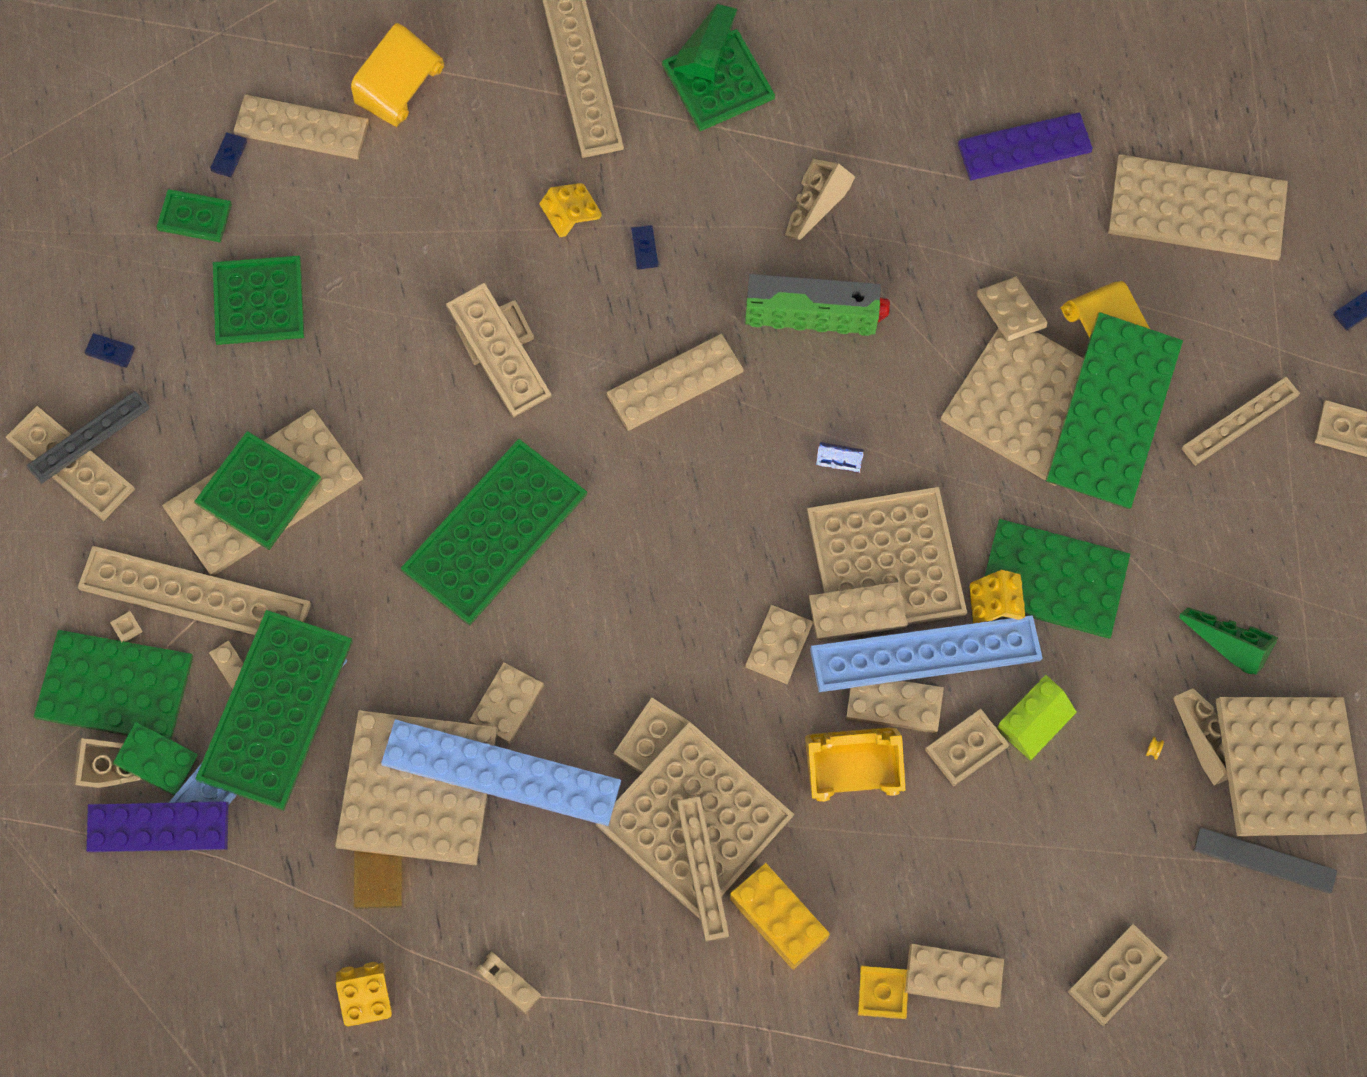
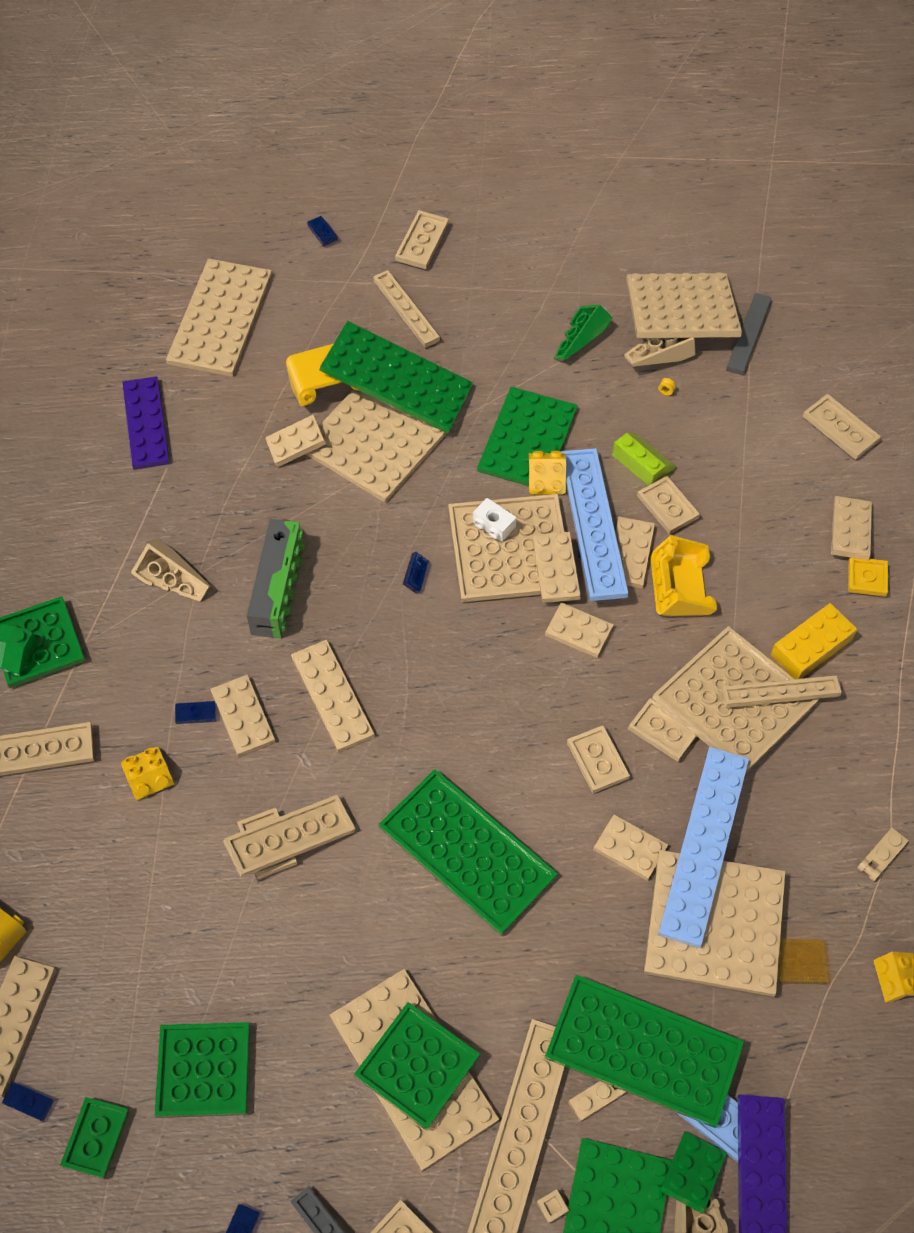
camera: 85 degrees left, 10 degrees down
none -> tan plate [210,675,276,758]
none -> white brick [473,498,516,542]
none -> tan plate [567,725,630,794]

